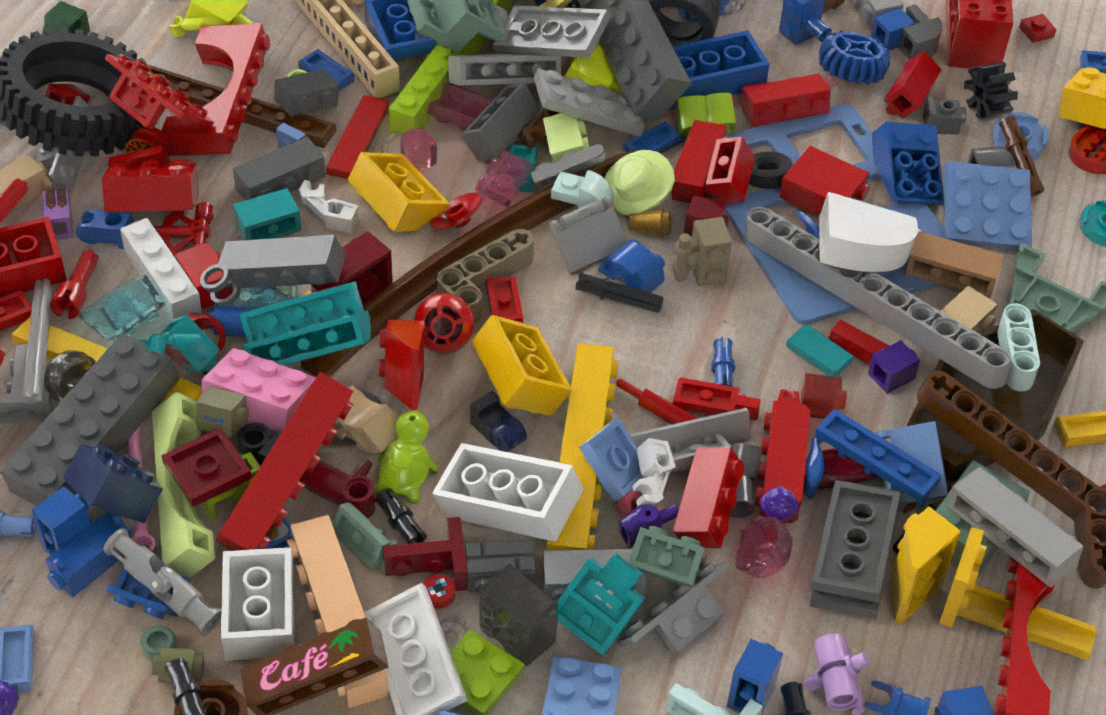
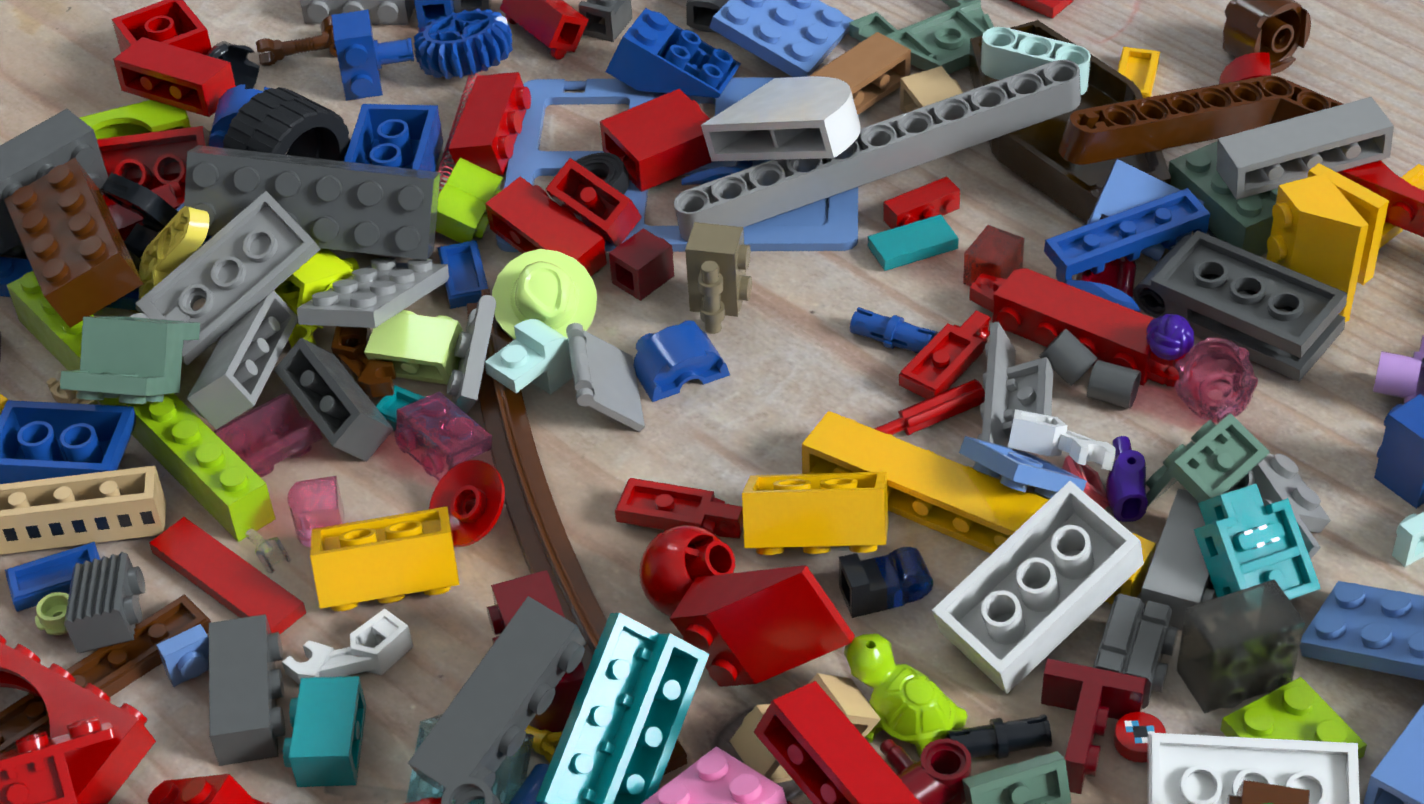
camera: 60 degrees left, 5 degrees down
dark tan beam [437,229,534,323] -> none
black axle [575,272,663,313] -> none
pearl gold cone [629,209,671,237] -> none
brick [673,447,744,549] -> none
dark purple brick [868,340,920,394] -> none

